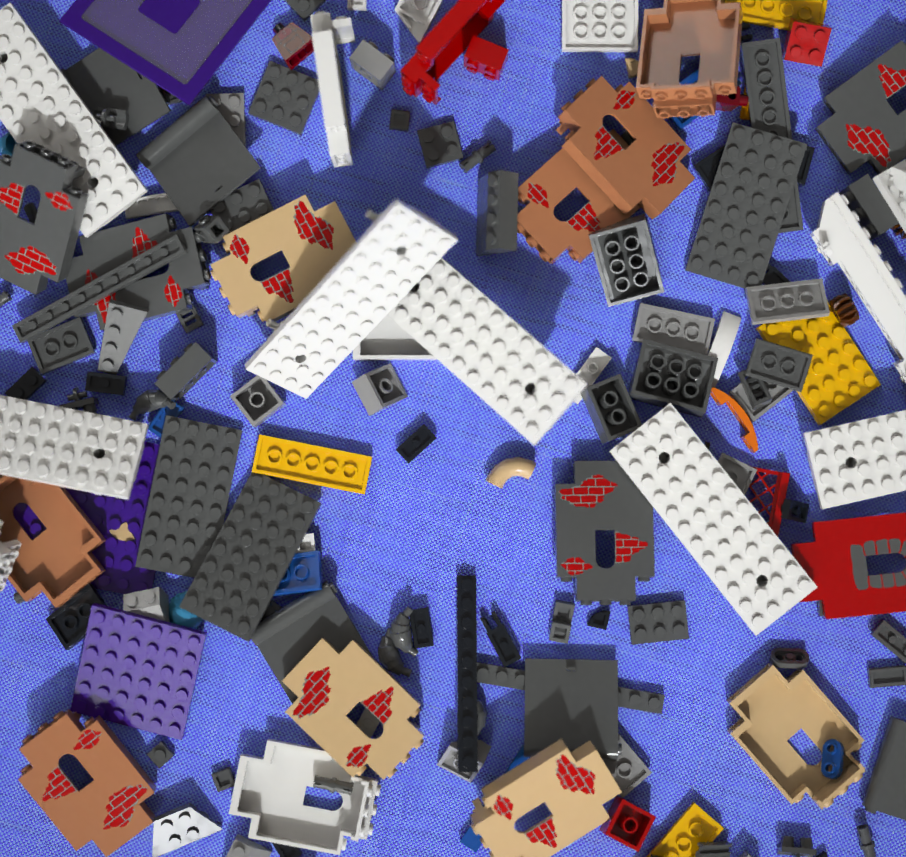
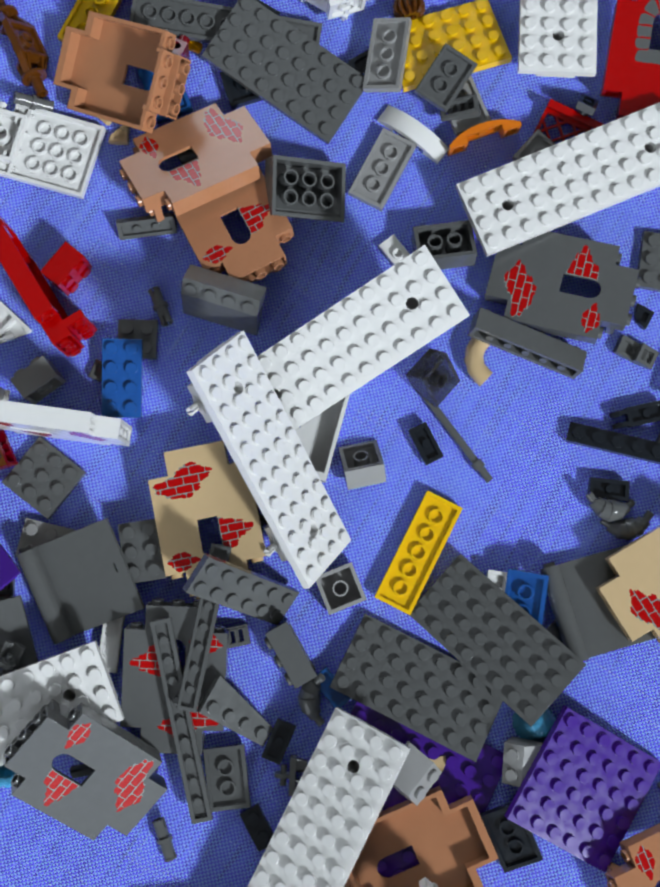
camera: 80 degrees left, 5 degrees down
dark grey brick [194,215,229,244] -> none
dark grey slope [628,339,718,417] -> none
none -> blue plate [101,338,143,418]
none -> dark grey plate [116,212,177,240]
none -> dark grey tile [176,543,232,713]
none -> dark grey plate [183,553,299,625]
none -> light grey slope [393,741,442,806]
none -> clear smoke slope [406,348,460,407]
none -> dark grey bar [416,386,493,483]
none -> dark grey brick [468,308,587,379]

